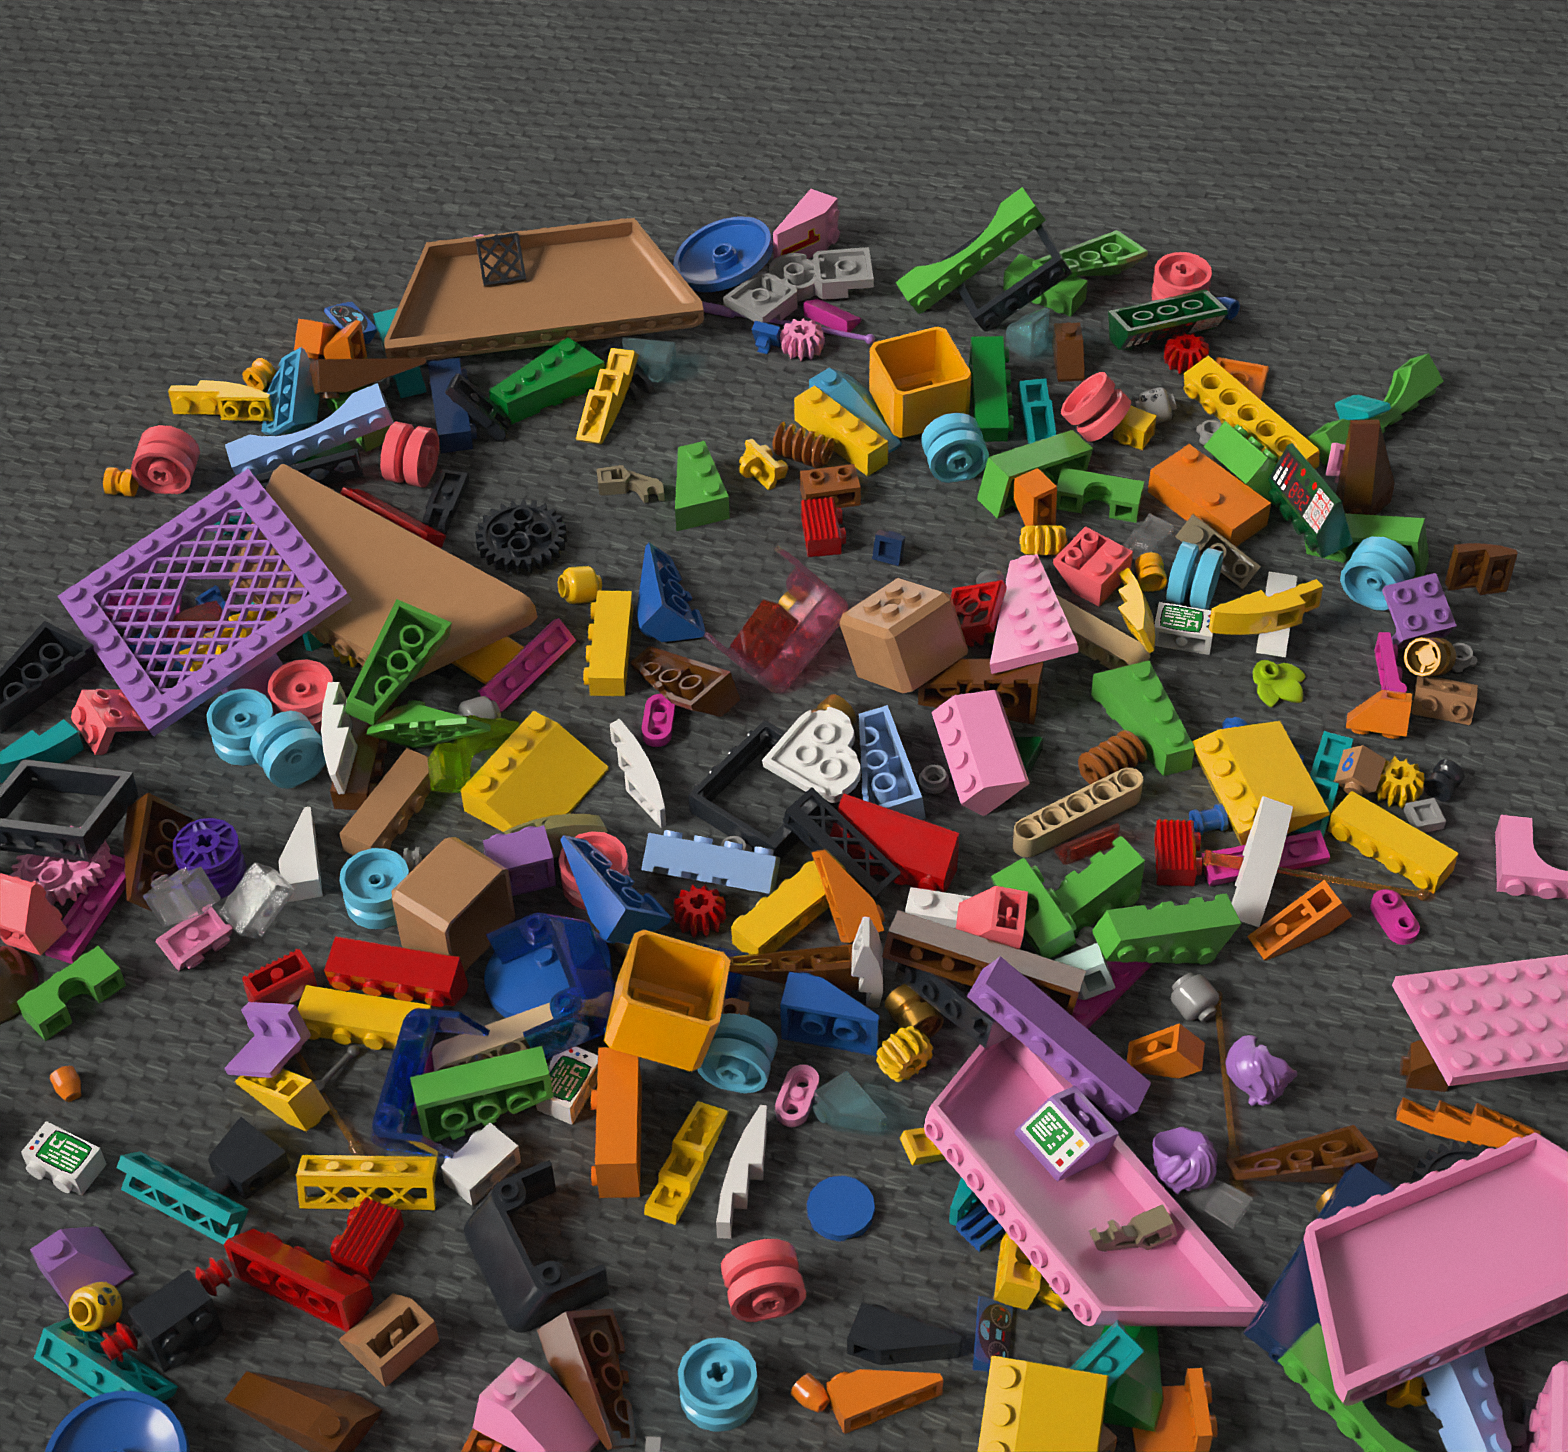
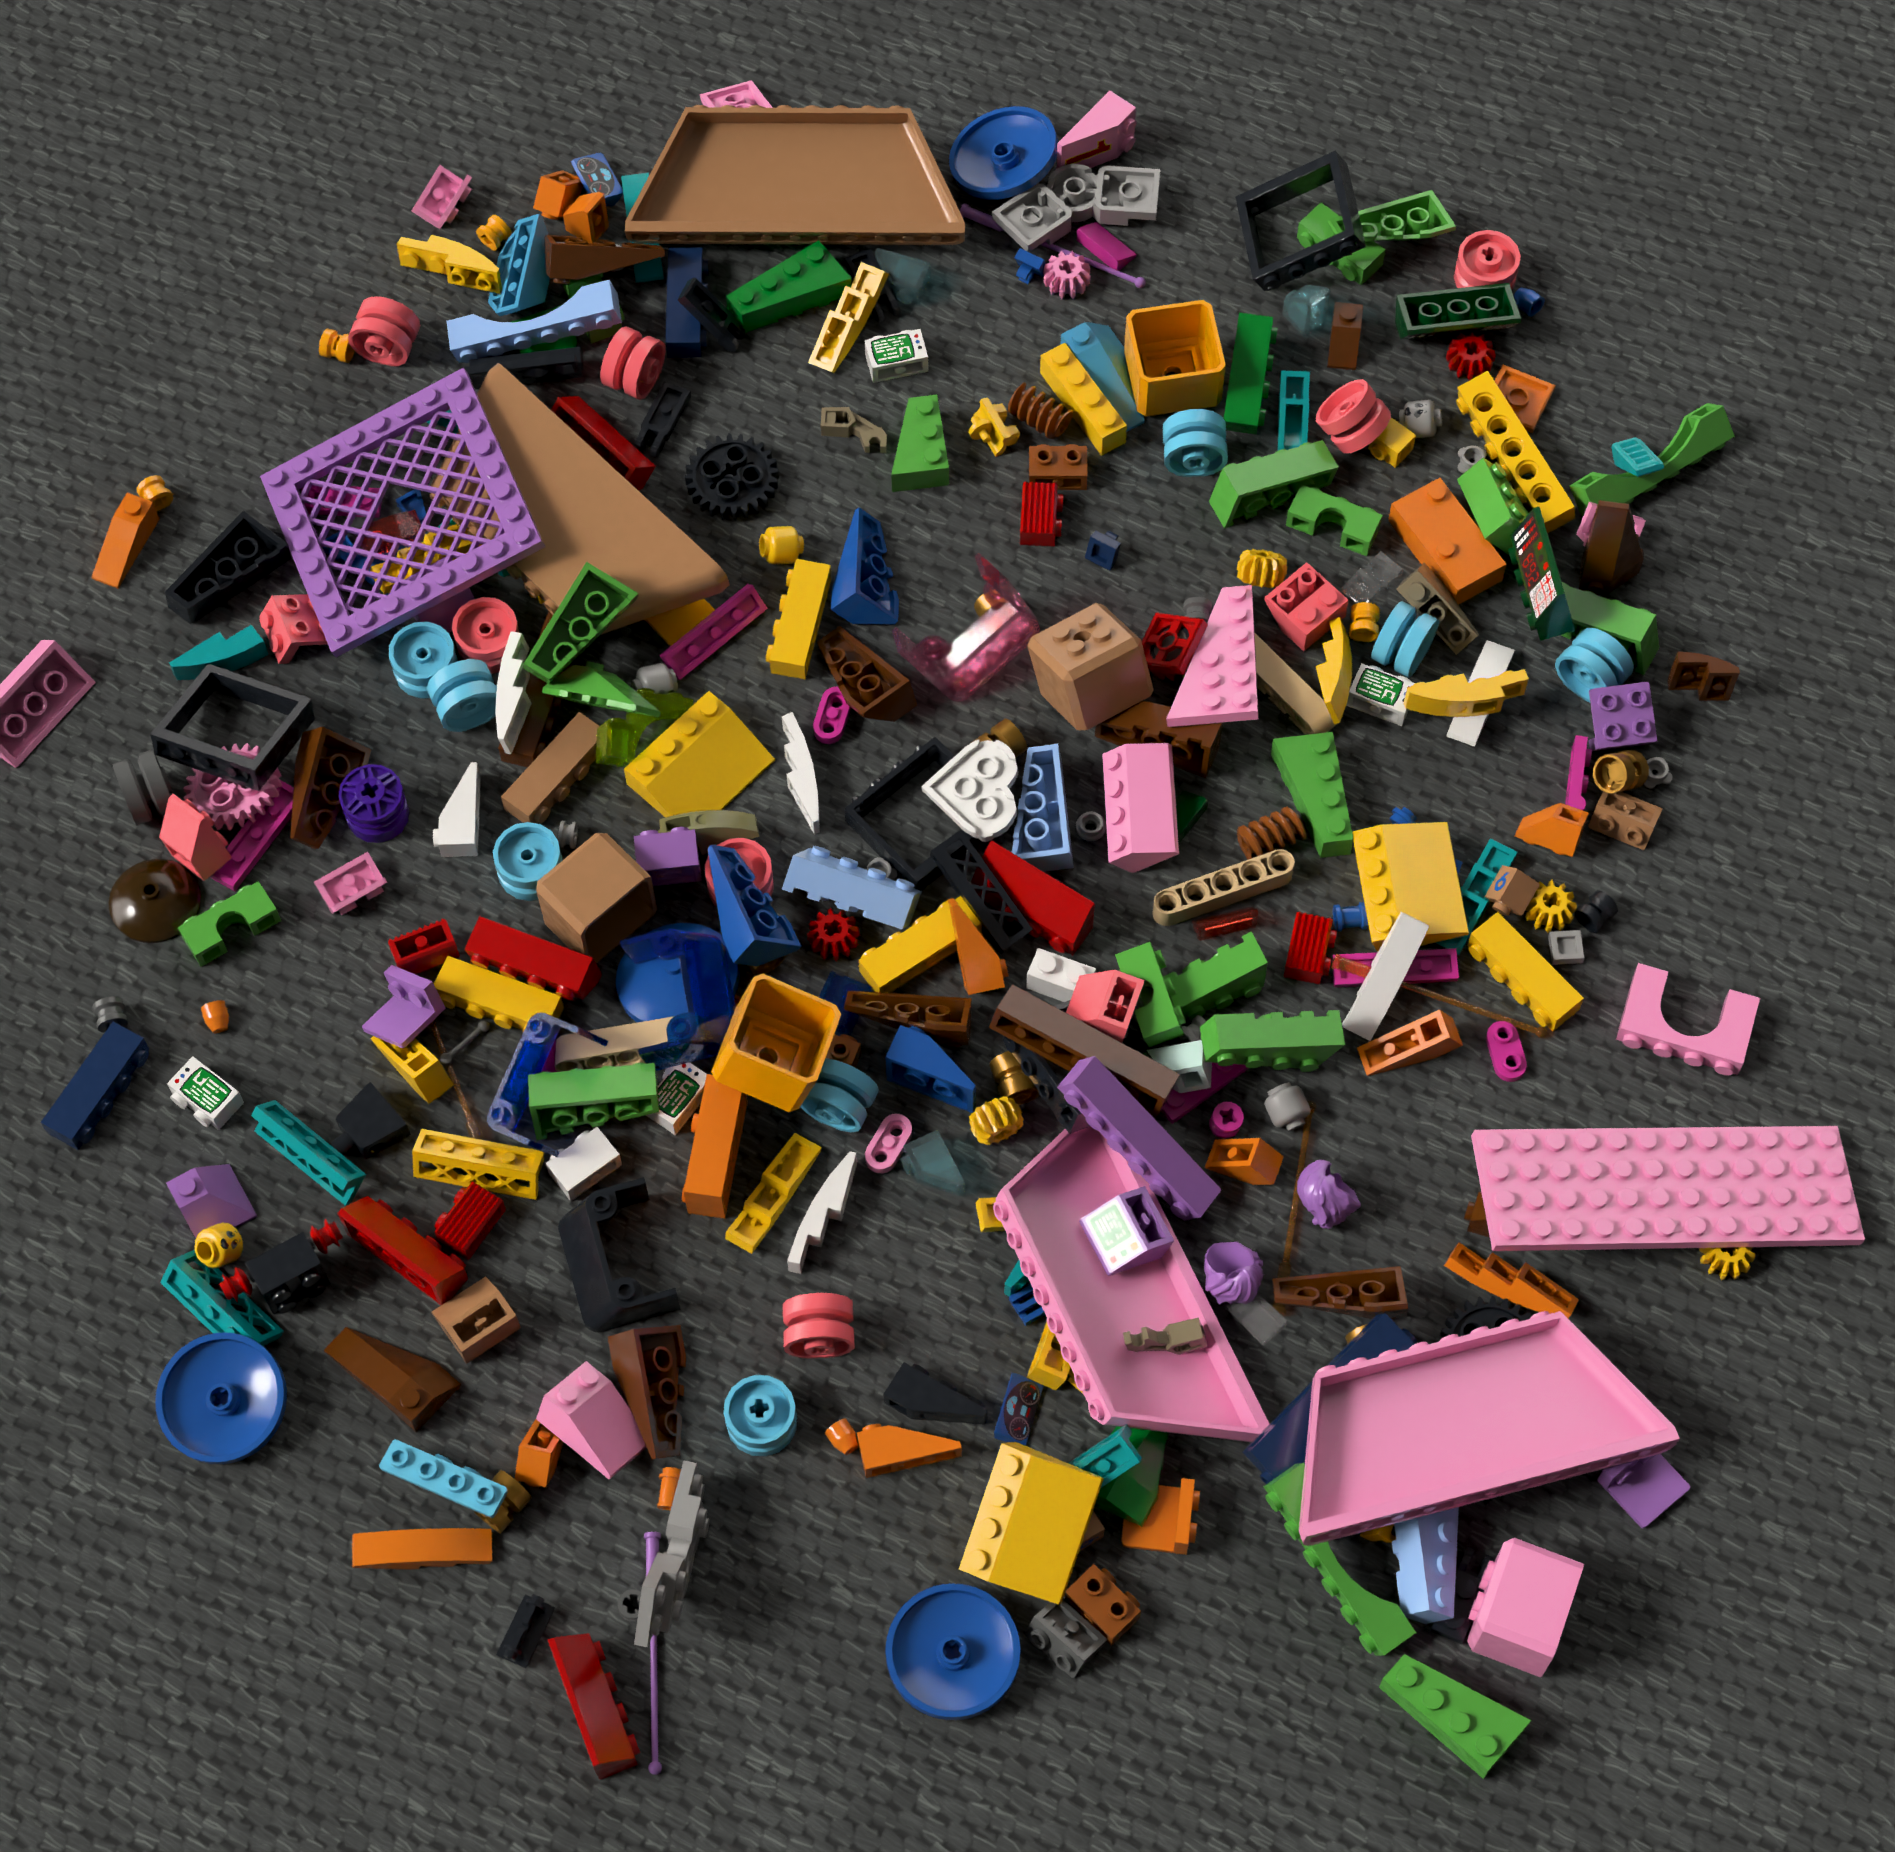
camera: 10 degrees right, 15 degrees up
clear brick [143,867,221,927] -> none
clear brick [218,862,295,939] -> none
black window [475,232,526,286] -> none
clear red brick [730,599,799,669] -> none
blue tile [807,1176,875,1241] -> none
white slope [852,917,883,1008] -> none
bright green arch [896,187,1046,314] -> none
orange slope [1014,468,1057,526] -> none
lime plate [1253,660,1306,707] -> none
none -> bright pink bracket [411,165,472,229]
none -> brick [865,329,928,383]
none -> dark pink wheel [1209,1102,1244,1139]

